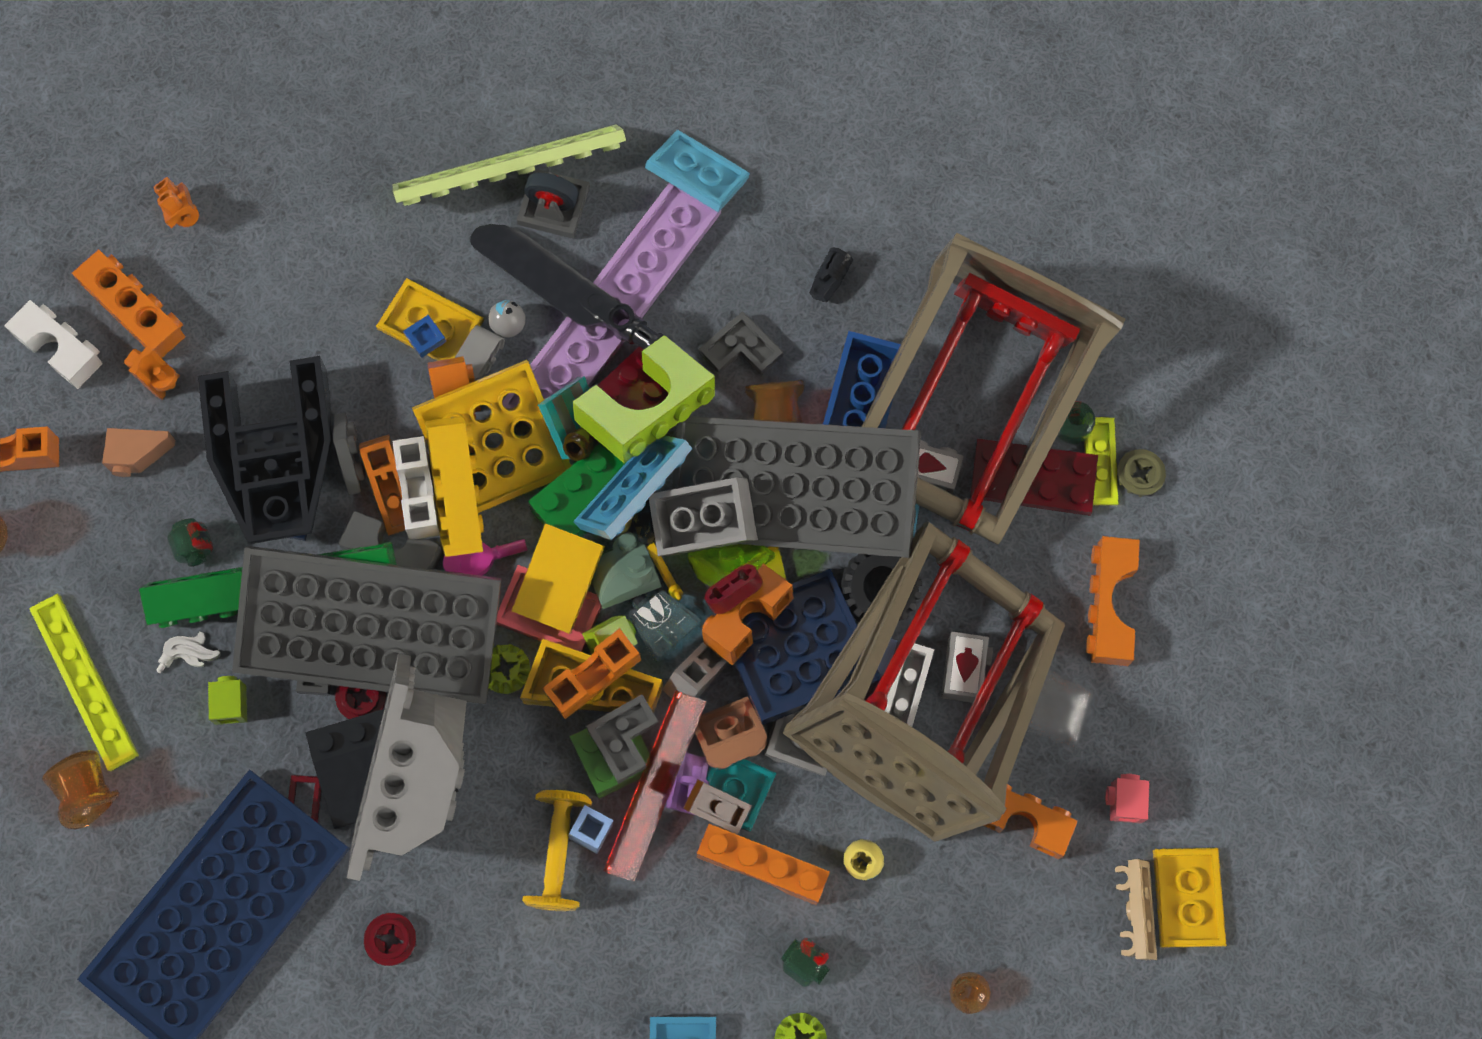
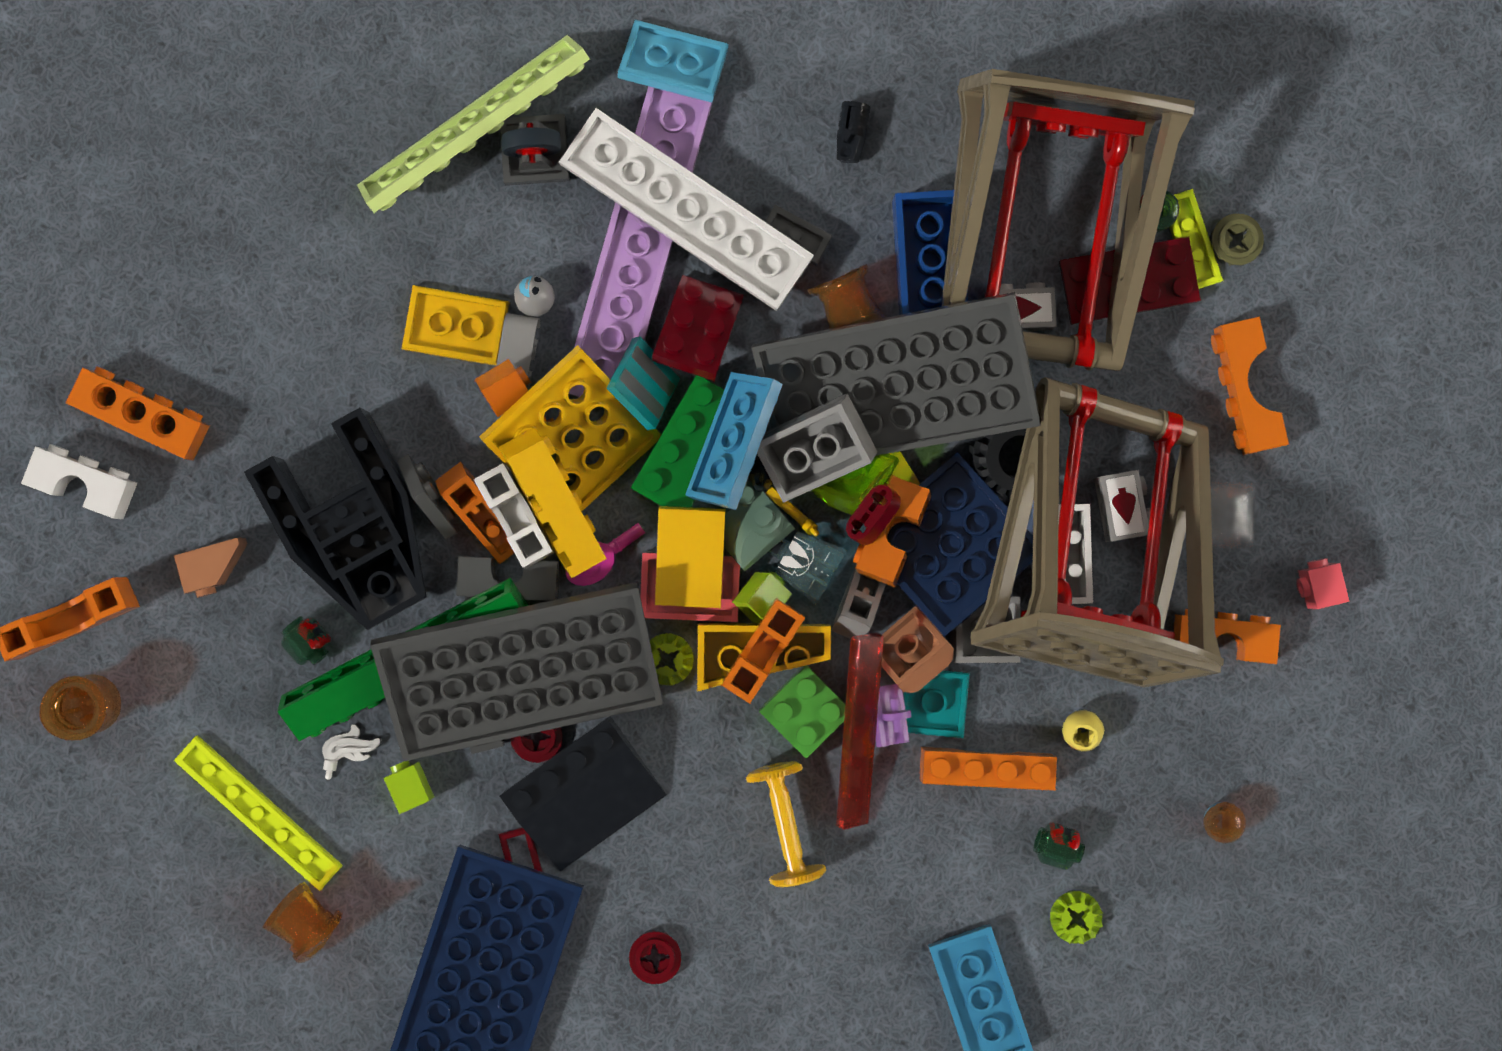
camera: 15 degrees left, 15 degrees up
orange hips [124,346,180,400] -> none
orange hips [154,177,199,228] -> none
light grey wedge [347,653,467,881] -> none
blue plate [403,315,446,358] -> none
black piece [470,224,664,350] -> none
dark brown cone [563,427,598,461] -> none
light blue brick [569,805,613,854] -> none
lime arch [573,335,715,463] -> none
dark grey plate [586,695,658,784] -> none
plate [683,779,752,835] -> none
tan plate [1115,859,1157,960] -> none
yellow tile [1153,848,1226,948] -> none
none -> white plate [559,108,814,311]

